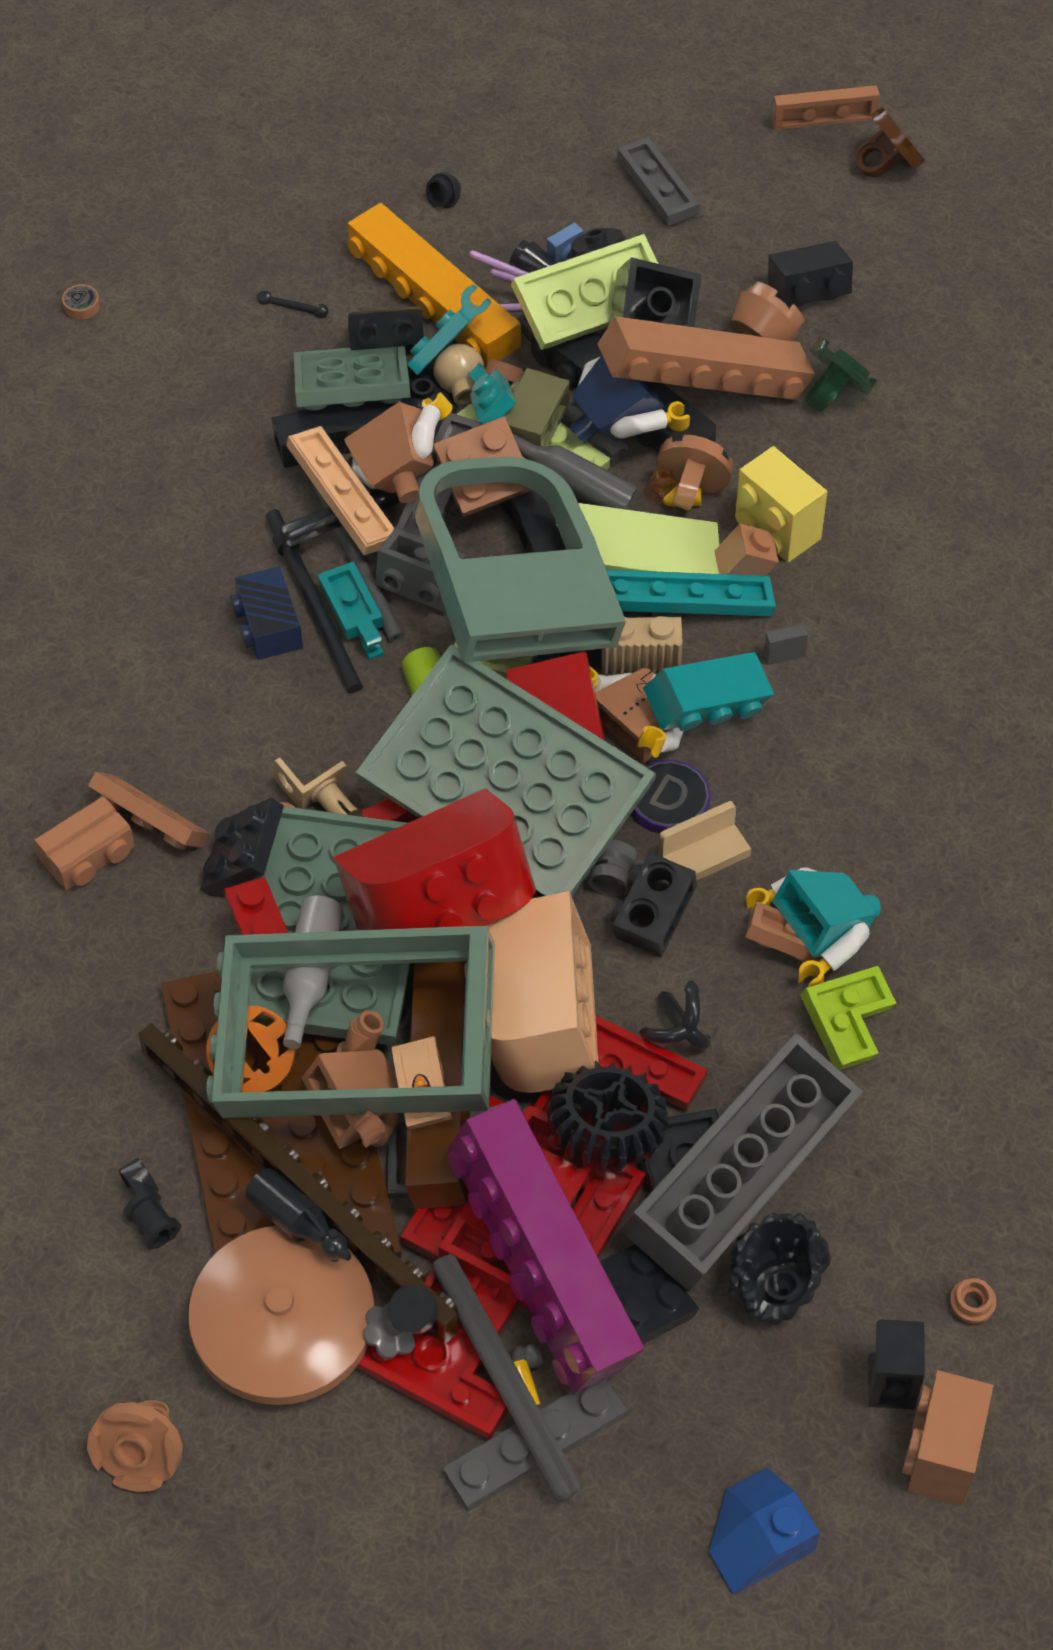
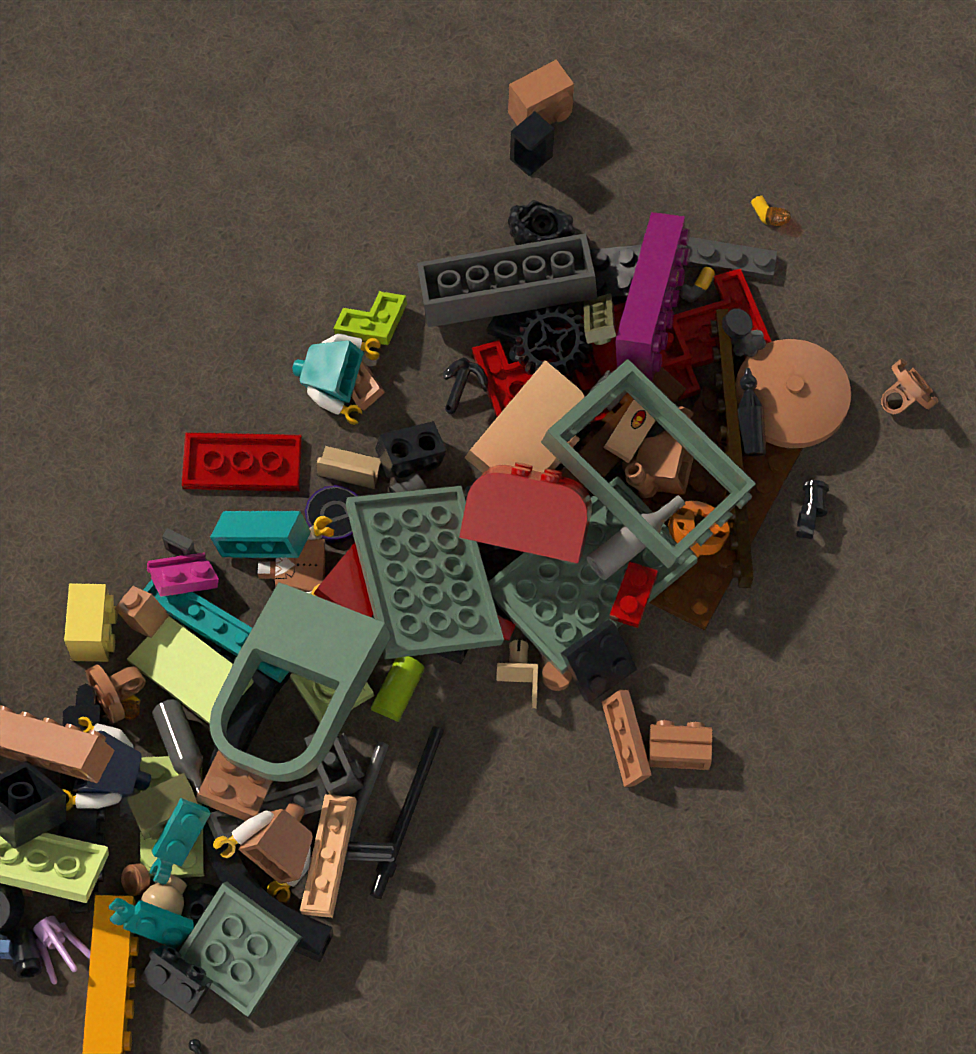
camera: 140 degrees left, 10 degrees up
dark blue brick [230,566,303,660] -> none
teal plate [317,561,384,661] -> none
dark grey axle [433,1254,580,1501] -> none
tan brick [601,616,683,674] -> none
blue slope [709,1468,820,1595] -> none
nougat plate [950,1278,997,1324] -> none
none -> dark pink plate [147,553,219,597]
none -> red tile [182,432,302,491]
none -> olive plate [584,293,616,345]
none -> arm [751,196,791,226]

